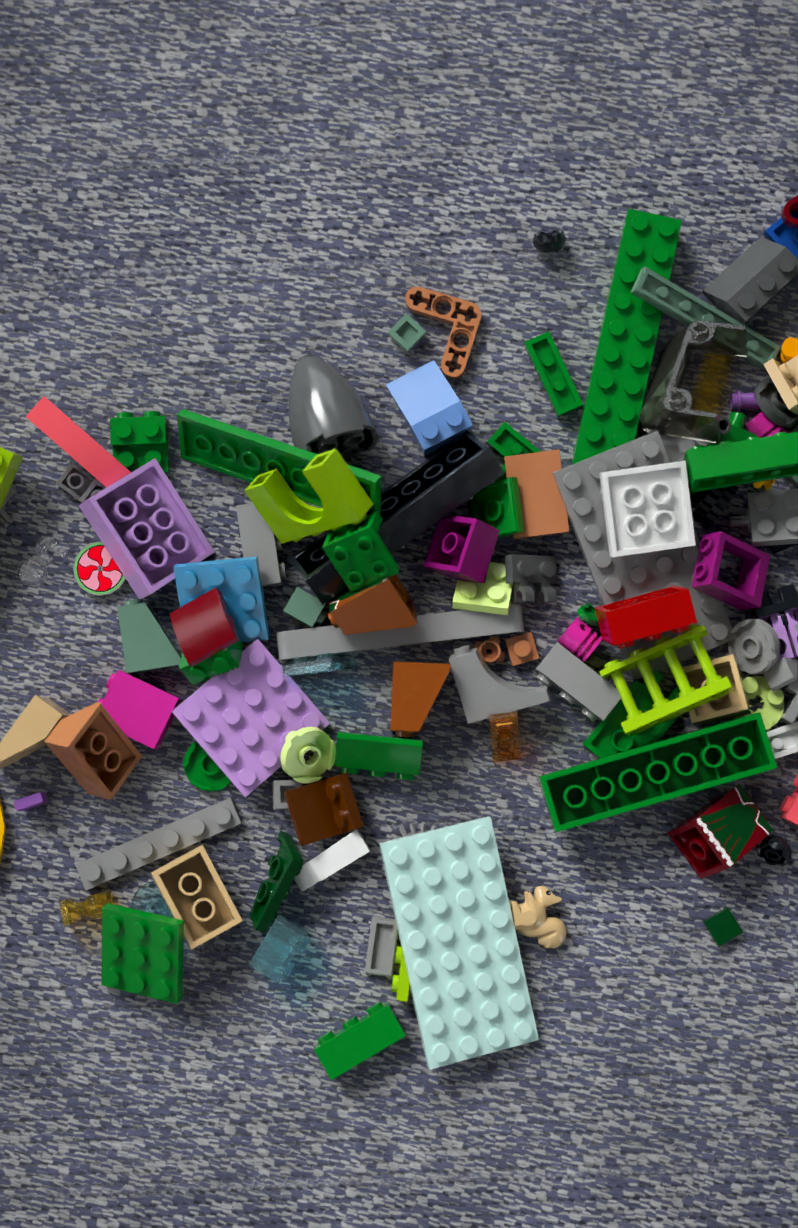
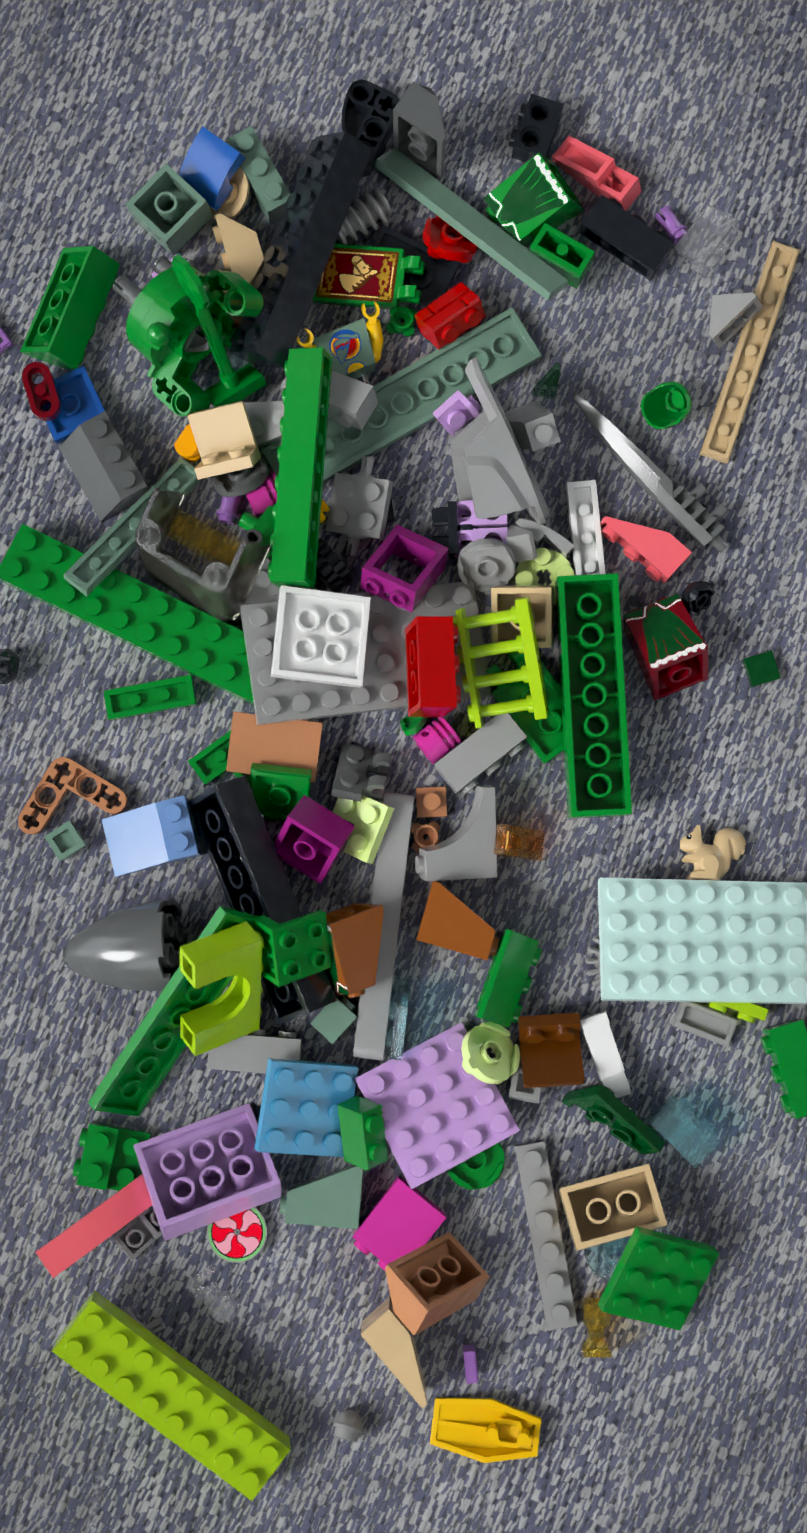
camera: 80 degrees left, 0 degrees up
dark red slope [170,588,239,667] -> none

